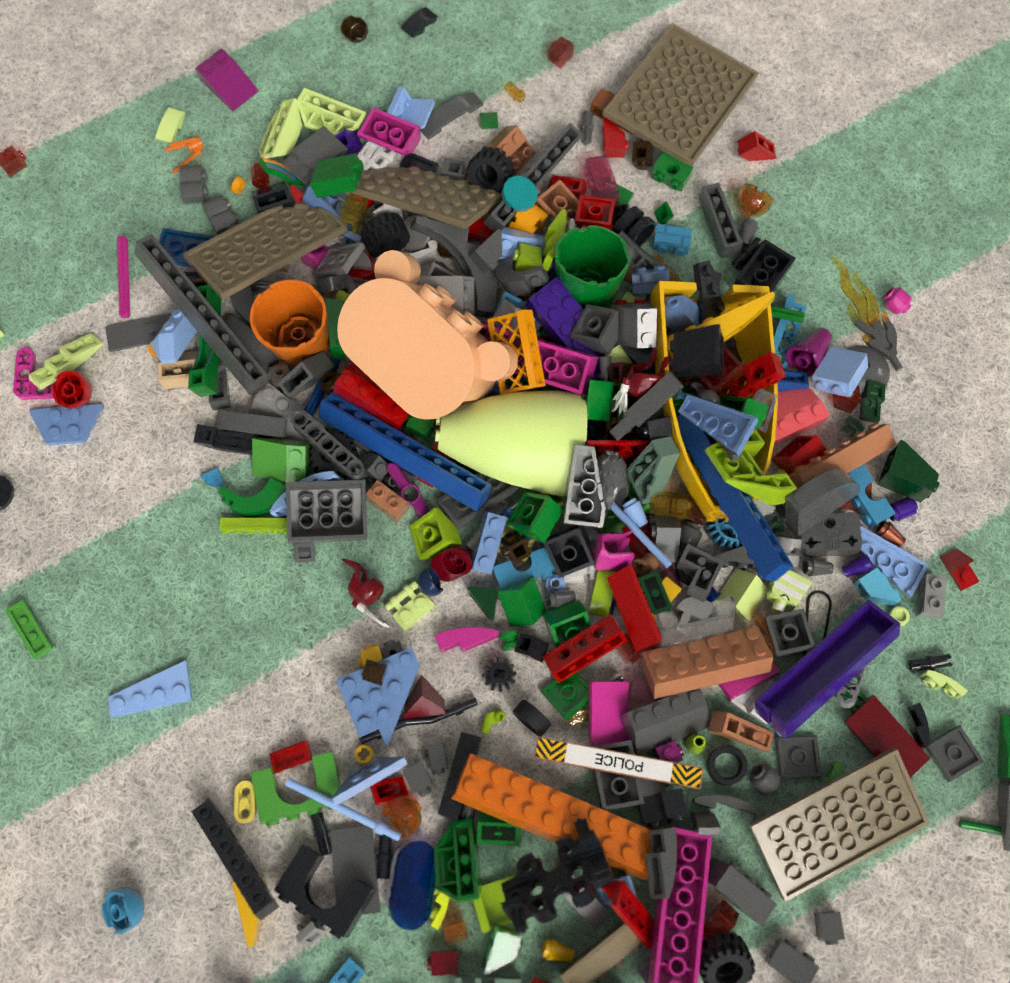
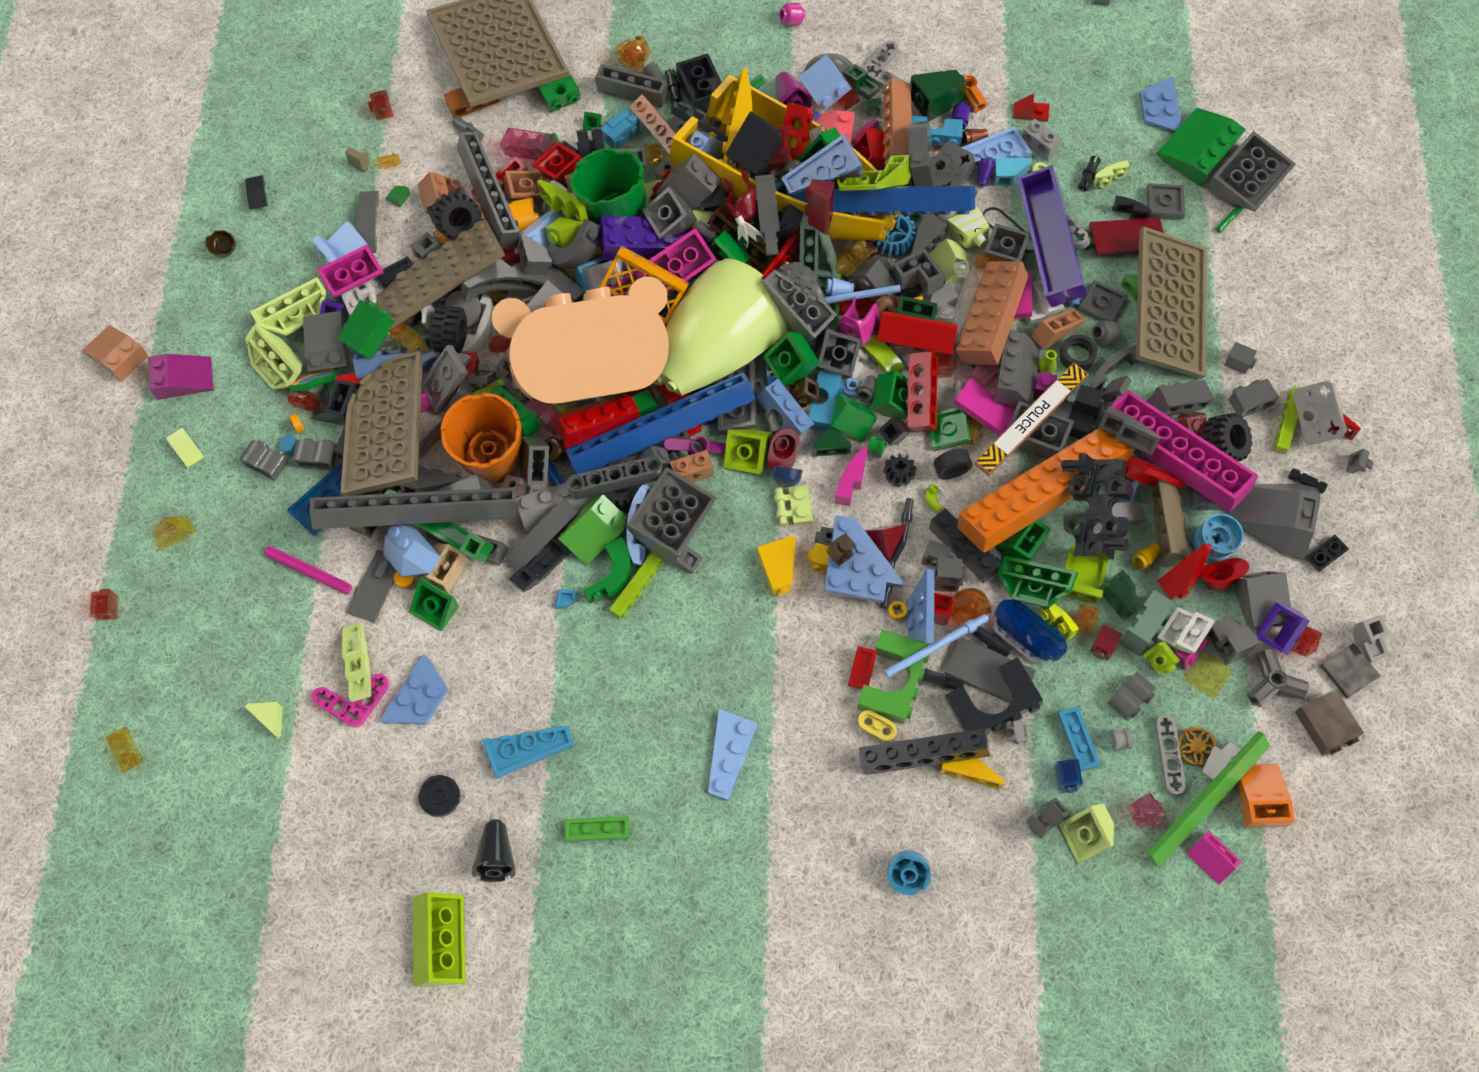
camera: 55 degrees left, 5 degrees down
red cylinder [52,371,93,409] -> none
orange plant [165,136,204,174] -> none
dark red hair [342,558,390,628] -> none
teal tile [501,176,538,212] -> none
red slope [602,118,629,158] -> none
dark brown brick [632,141,654,170] -> none
medium blue brick [632,265,670,296] -> none
red slope [737,131,777,161] -> none
piece [831,257,903,371] -> none
none -> nougat slope [82,325,149,382]
none -> clear yellow slope [152,515,197,551]
none -> dark azure tile [280,434,299,454]
none -> dark tan tile [345,147,369,172]
none -> green slope [409,578,459,631]
none -> dark azure wing [482,725,575,779]
none -> nougat brick [629,95,676,154]
none -> yellow slope [757,535,796,596]
none -> dark red slope [805,180,834,235]
none -> dark pink animal [852,119,879,144]
none -> light grey beam [863,40,905,89]
none -> orange piece [963,75,988,113]

